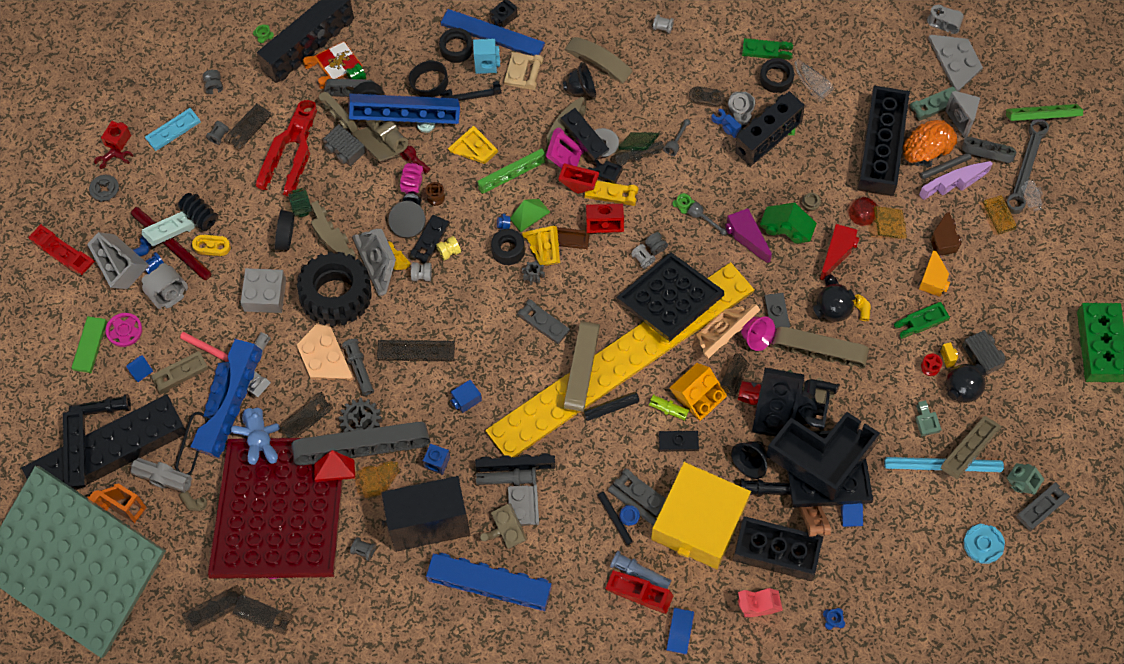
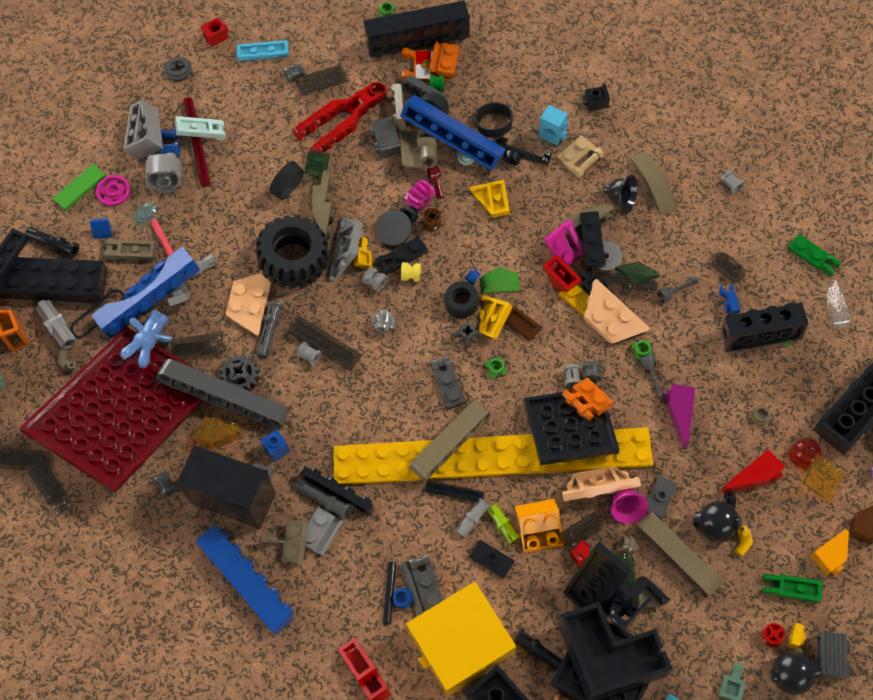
camera: 35 degrees right, 0 degrees up
red slope [28,224,95,275] -> none
dark red arm [94,148,134,169] -> none
black piece [178,193,219,231] -> none
yellow plate [192,235,231,256] -> none
dark grey wheel [202,70,223,94] -> none
light grey brick [241,268,286,313] -> none
red slope [315,450,355,482] -> none
black tyre [439,28,473,63] -> none
blue tile [441,9,545,56] -> none
blue brick [450,380,482,413] -> none
bright green tile [478,149,545,194] -> none
red brick [586,203,624,233] -> none
sand blue pin [610,551,672,589] -> none
light grey hair [728,92,755,127] -> none
black hat [731,441,767,479] -> none
black tyre [760,58,795,93] -> none
green brick [760,202,817,244] -> none
none -> clear light blue plate [133,203,157,223]
none -> light grey bush [296,342,322,366]
none -> light grey gear [371,310,395,333]
none -> orange plate [429,41,460,78]
none -> light grey pin [455,498,490,538]
none -> bright green plate [485,358,507,378]
none -> black tile [503,150,522,165]
none -> orange plate [562,378,613,420]
none -> light nougat wing [583,279,650,345]
none -> dark tan plate [617,535,640,556]

